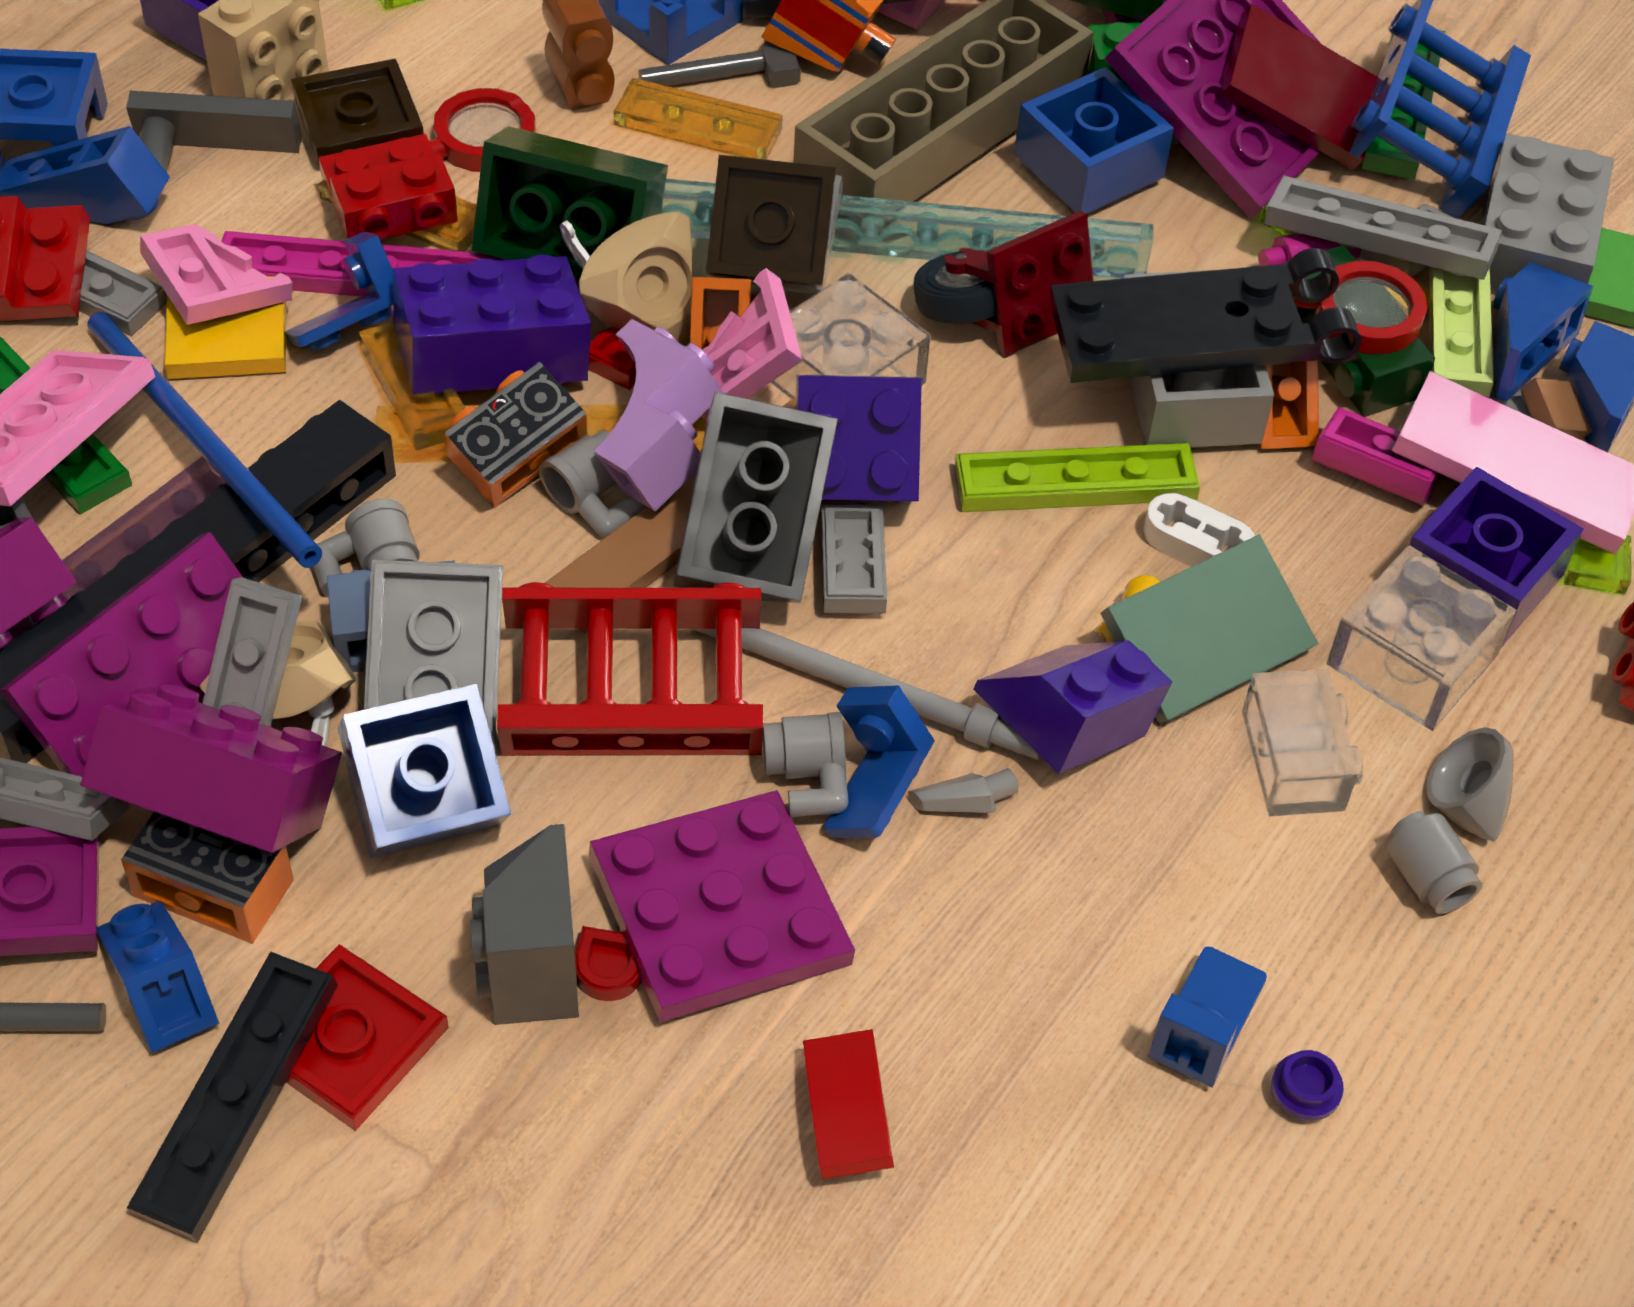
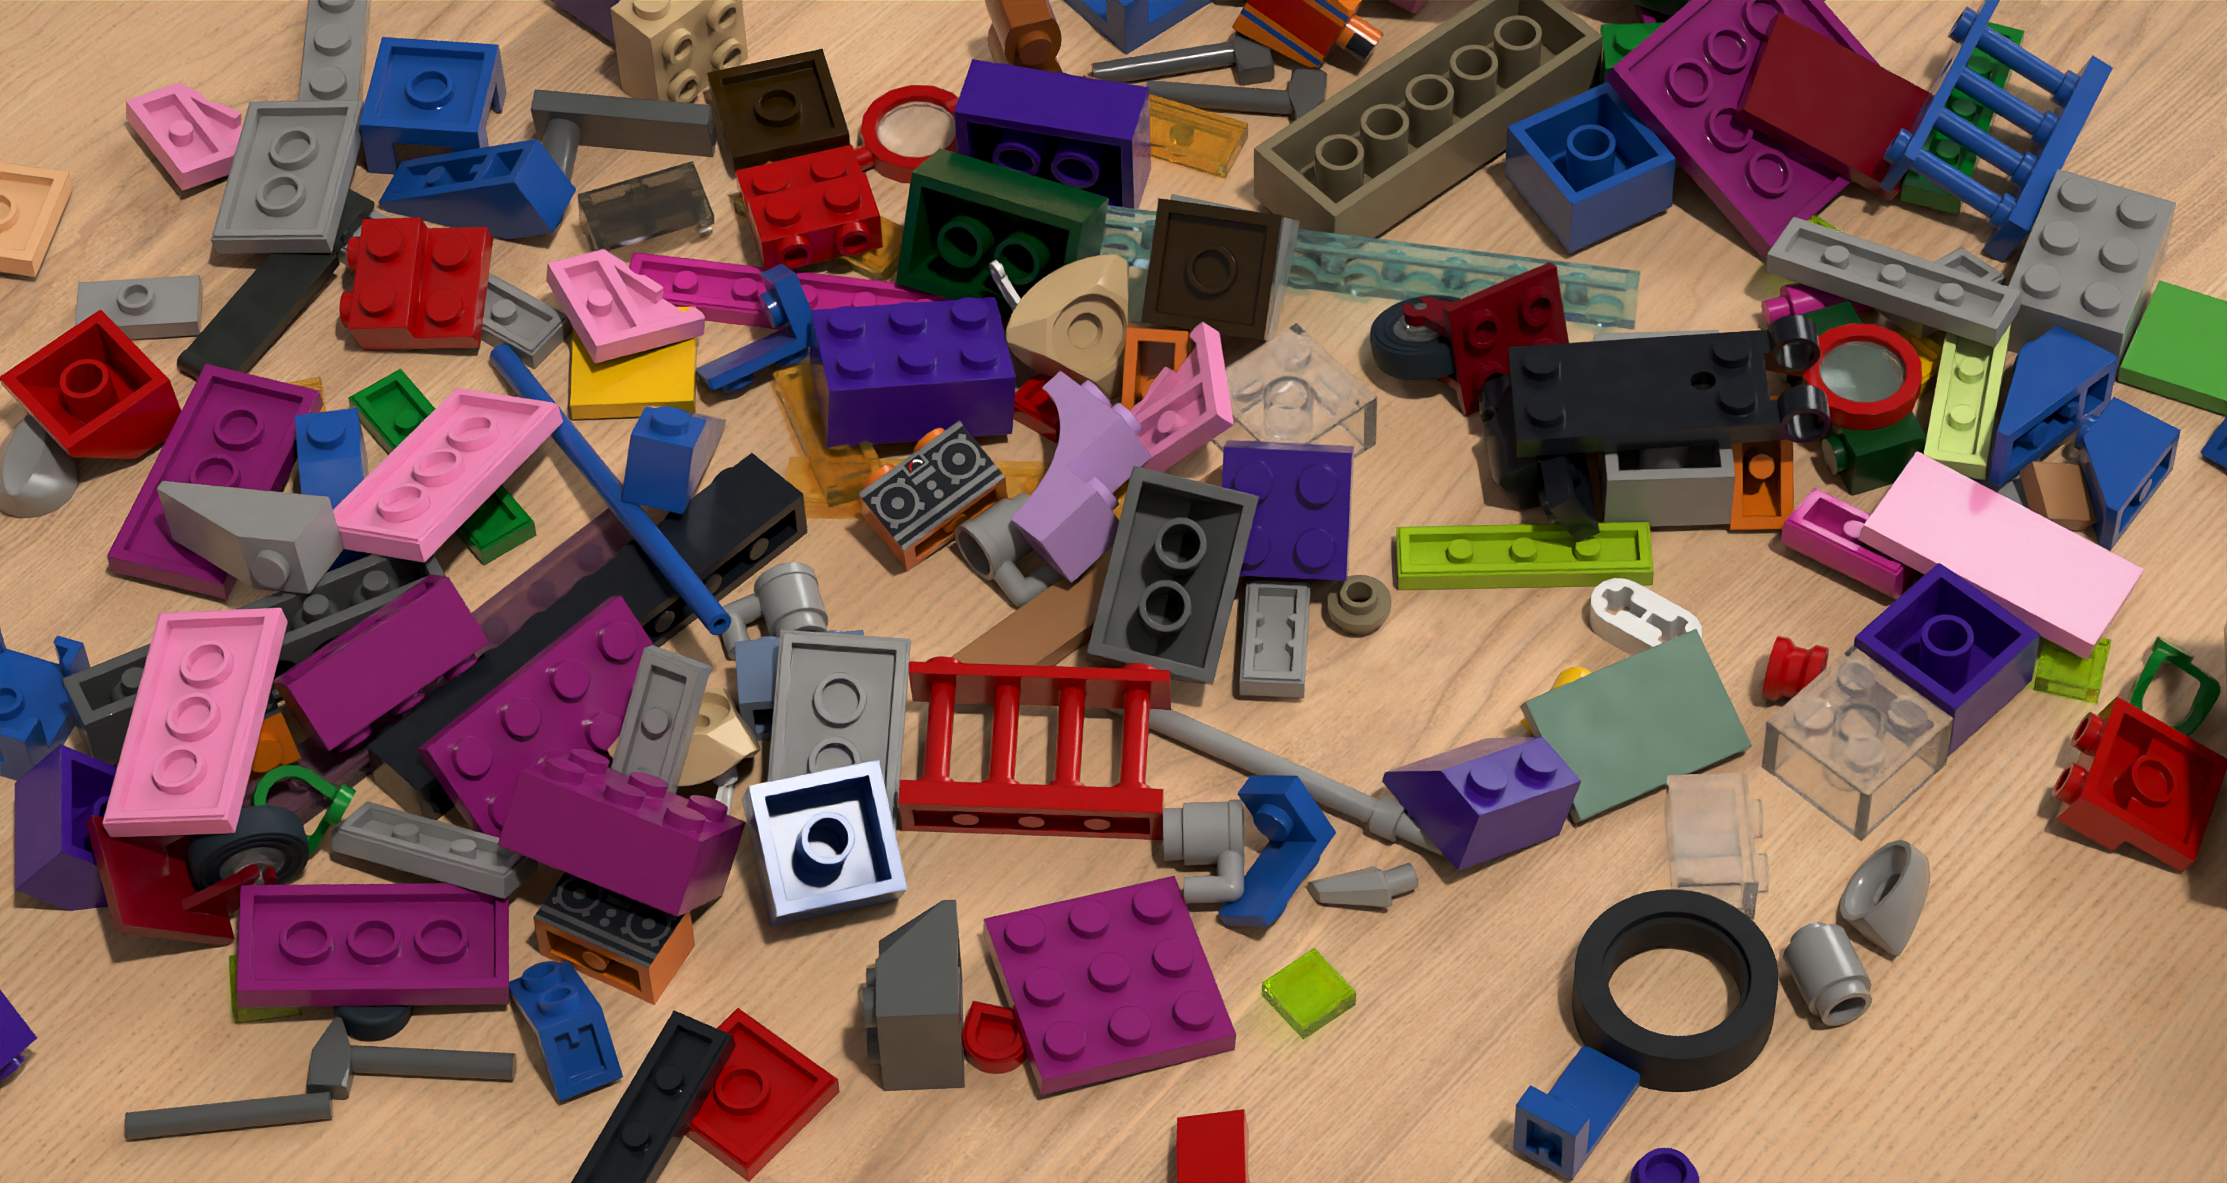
camera: 10 degrees right, 0 degrees up
none -> clear smoke hinge [578,161,714,253]
none -> blue slope [621,406,726,514]
none -> dark purple brick [954,59,1151,221]
none -> dark grey piece [1146,69,1328,122]
none -> clear neon green tile [1262,948,1356,1040]
none -> dark tan plate [1327,575,1391,636]
none -> black plate [1477,374,1600,542]
none -> black tyre [1572,889,1779,1092]
none -> red wheel [1762,635,1829,710]

